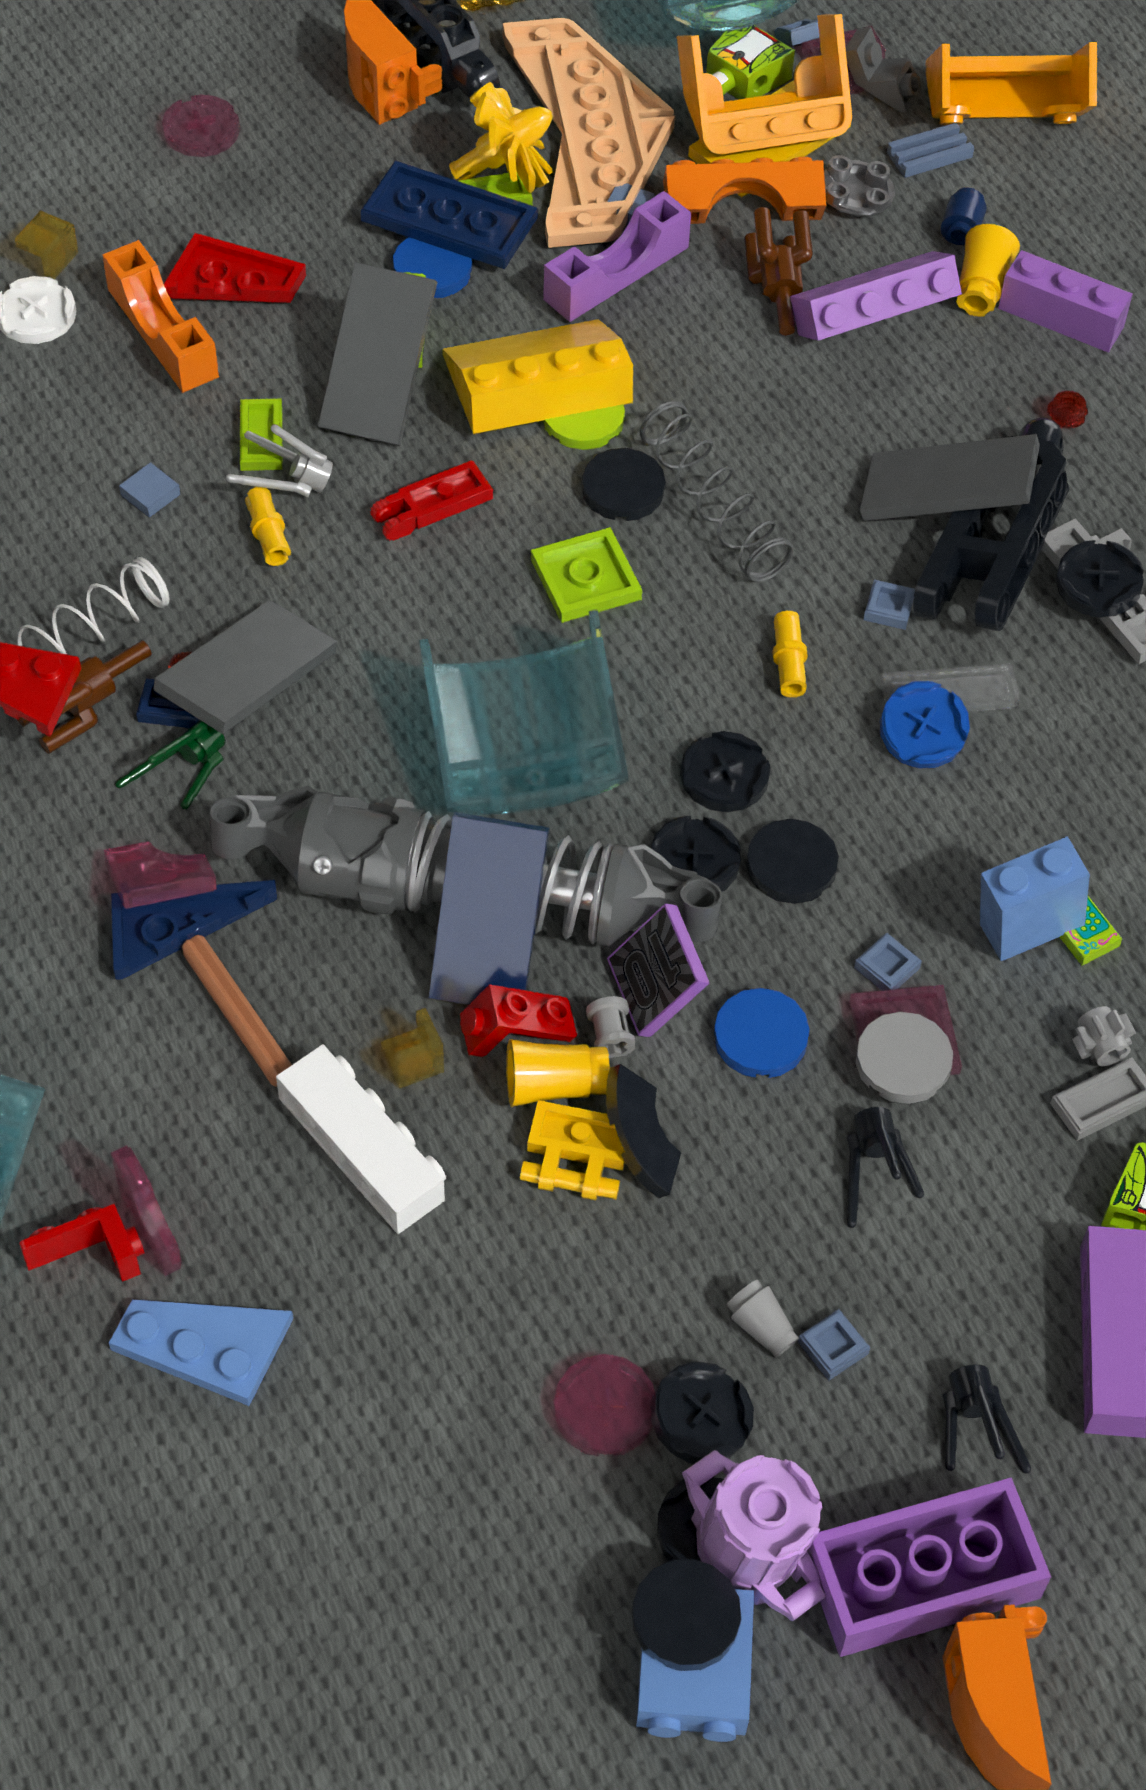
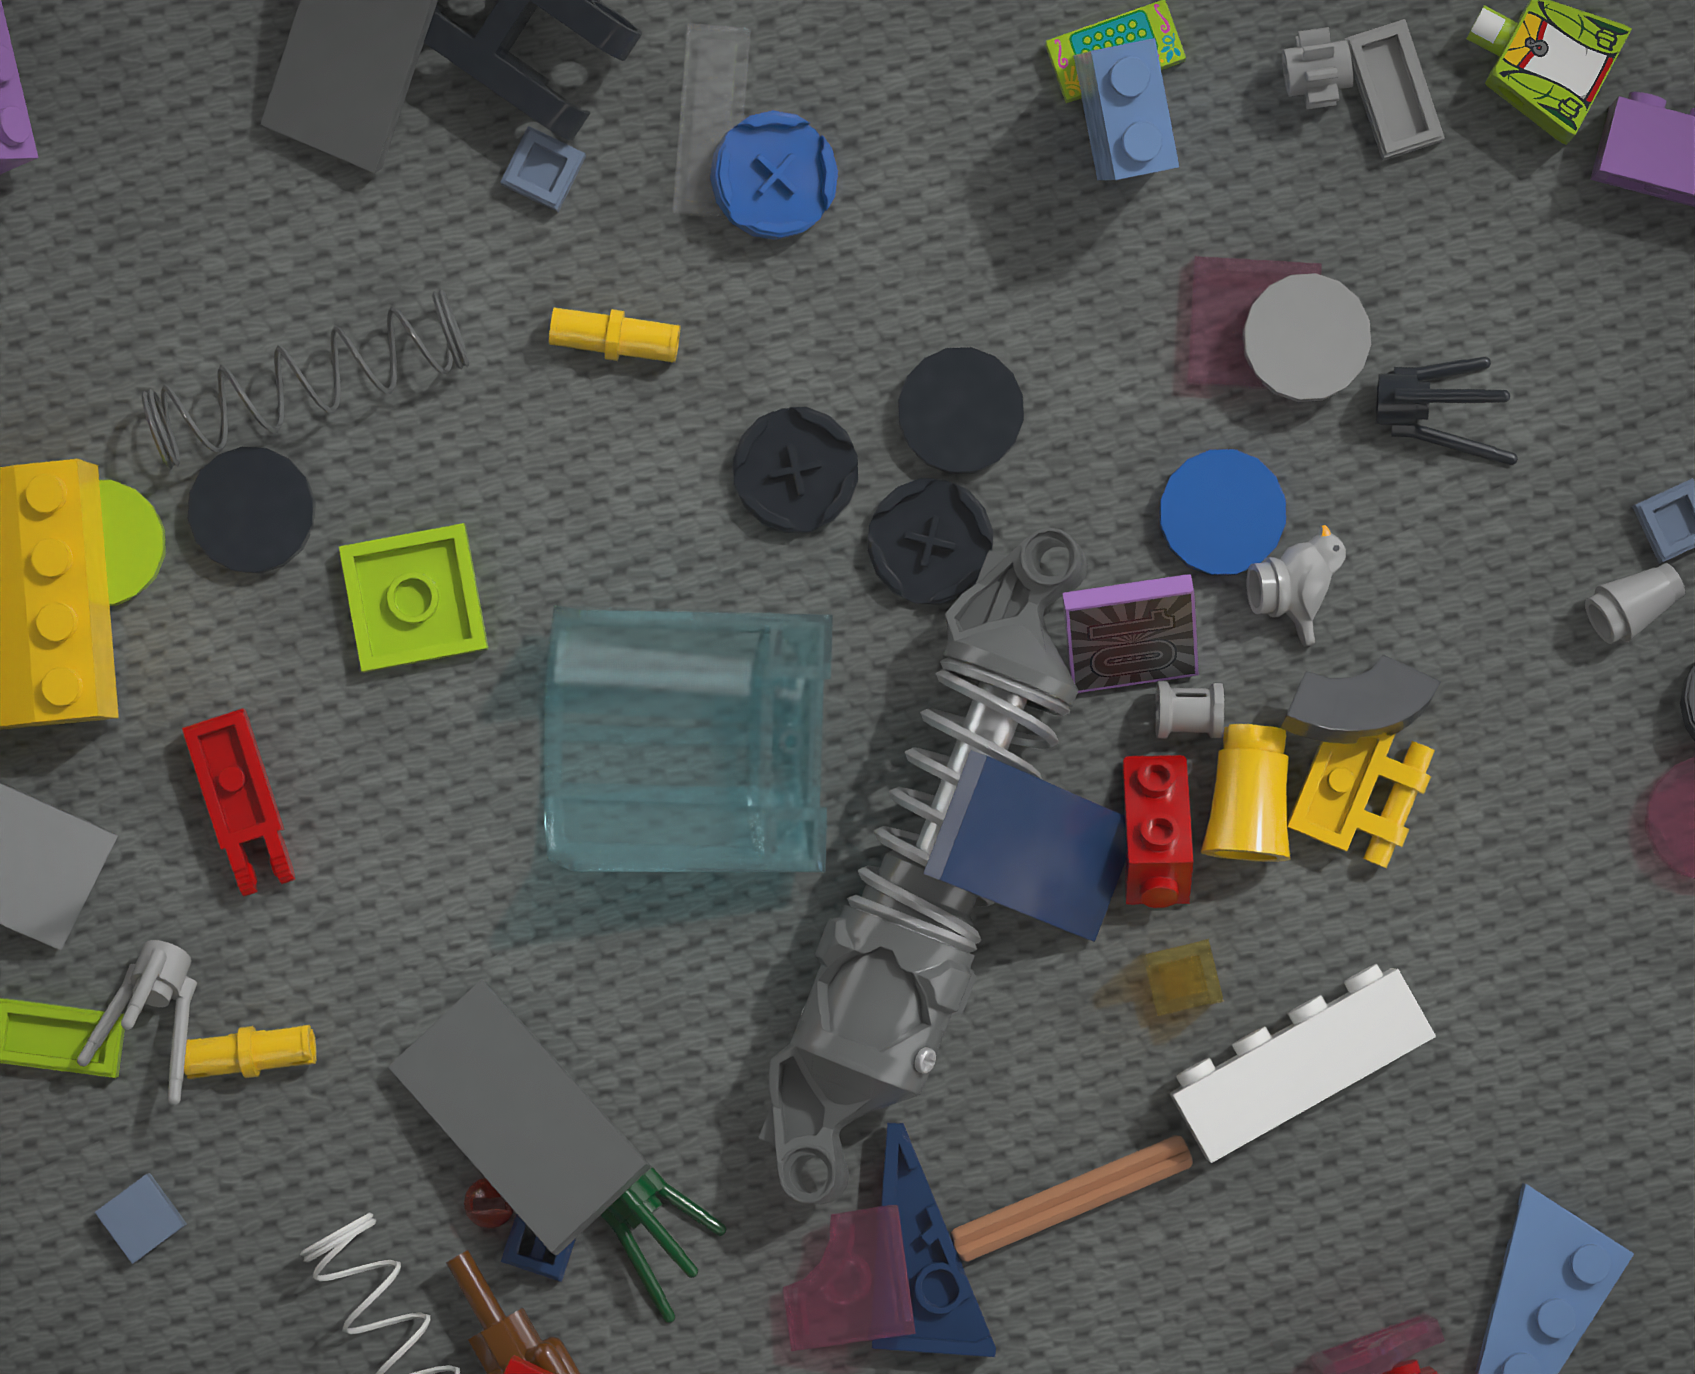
camera: 75 degrees left, 30 degrees up
sand blue tile [854,933,922,996] -> none
none -> light grey animal [1246,525,1346,647]

